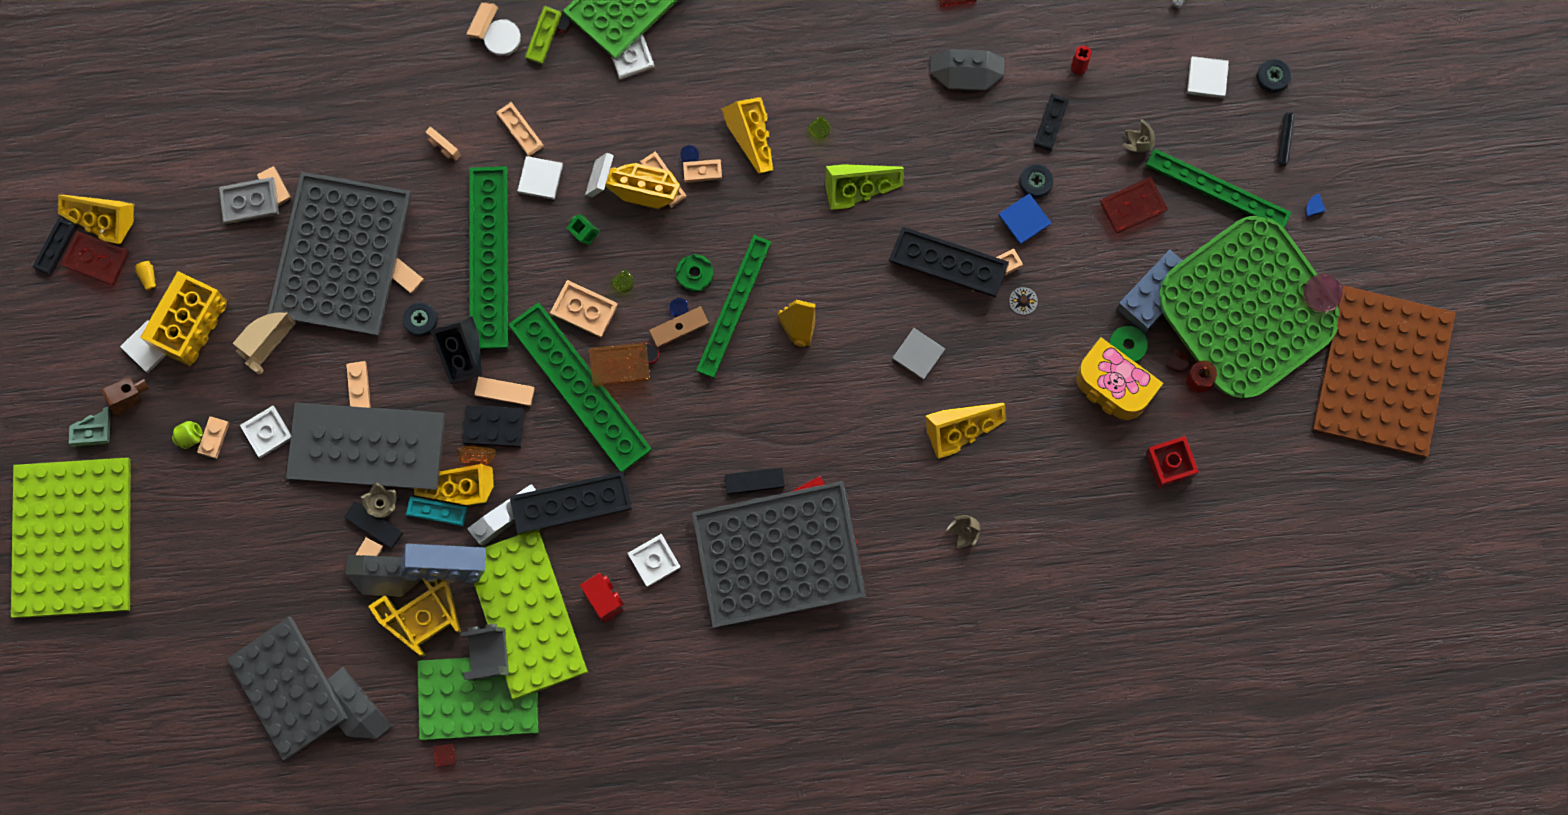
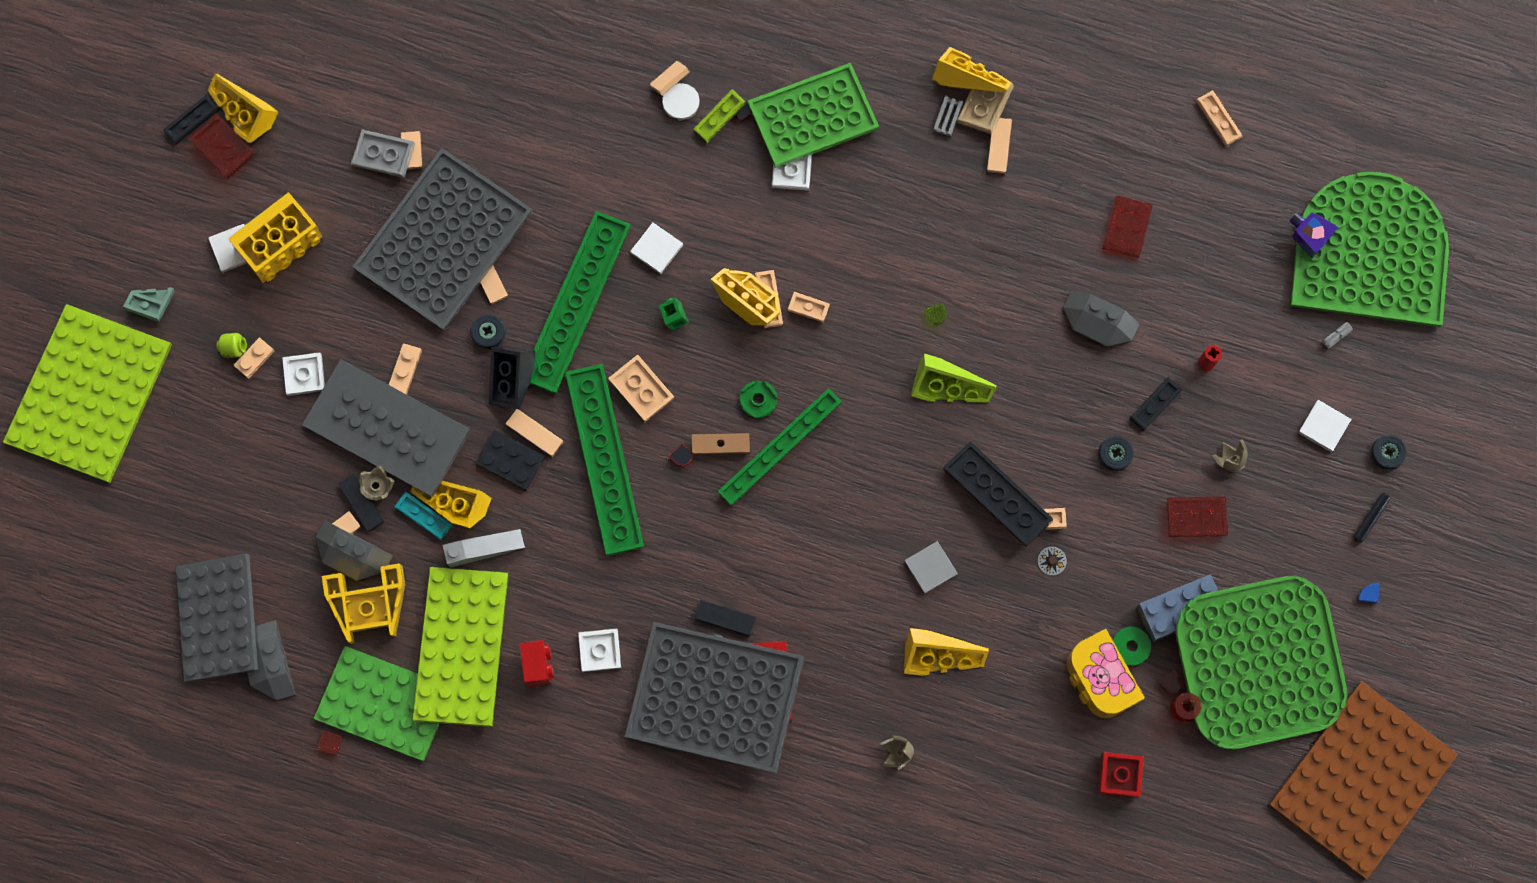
camera: 20 degrees right, 0 degrees up
reddish brown torso [101,378,149,417] -> none
yellow cone [135,261,156,290] -> none
tan piece [233,313,296,374] -> none
sand blue brick [400,544,485,584] -> none
light nougat plate [426,127,461,161] -> none
clear orange tile [457,446,496,464] -> none
dark grey panel [460,624,509,681] -> none
light nougat tile [496,102,544,157] -> none
black plate [509,472,632,535] -> none
white tile [585,153,614,197] -> none
clear orange tile [589,342,650,386] -> none
clear neon green tile [611,269,634,292] -> none
clear blue tile [669,298,689,317] -> none
clear blue tile [680,145,699,162] -> none
yellow wedge [722,97,773,174] -> none
yellow wedge [777,300,815,347] -> none
blue tile [998,194,1051,245] -> none
green plate [1145,148,1292,228] -> none
clear pink tile [1304,274,1342,312] -> none

